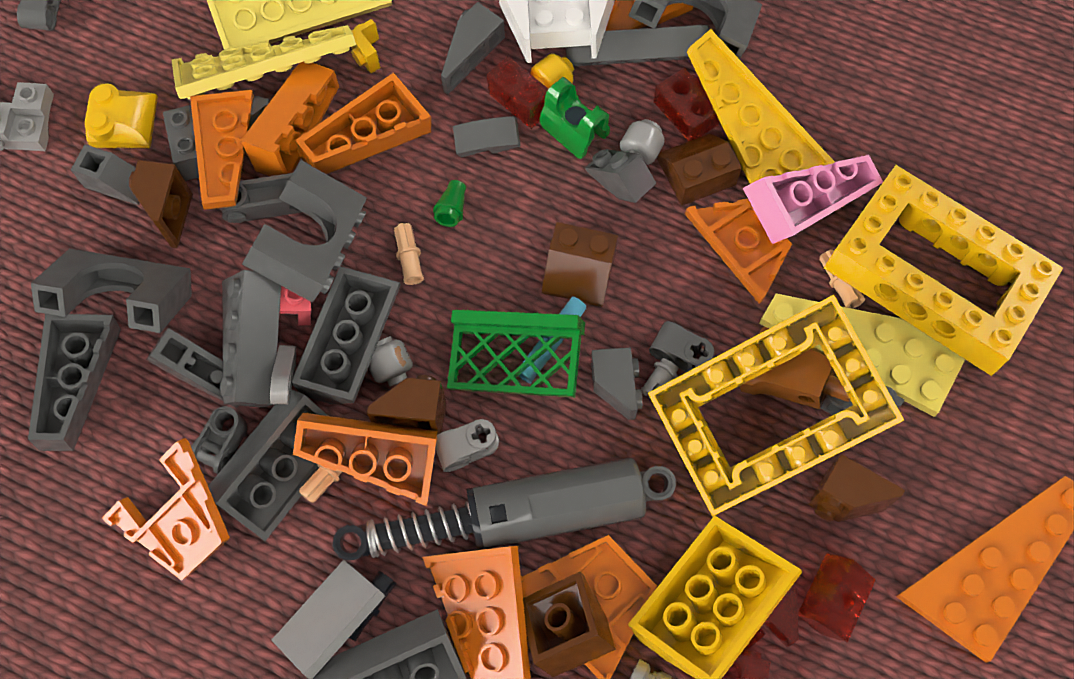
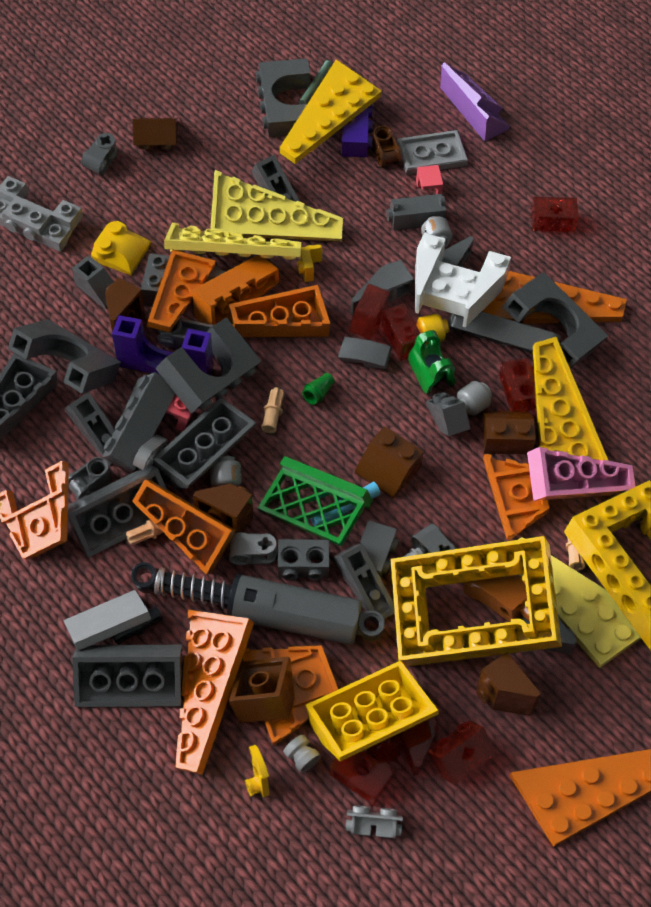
camera: 20 degrees right, 10 degrees down
none -> dark purple arch [112,315,214,376]
none -> dark grey brick [278,539,329,580]
none -> dark grey slope [332,544,395,624]
none -> clear red slope [349,284,390,339]

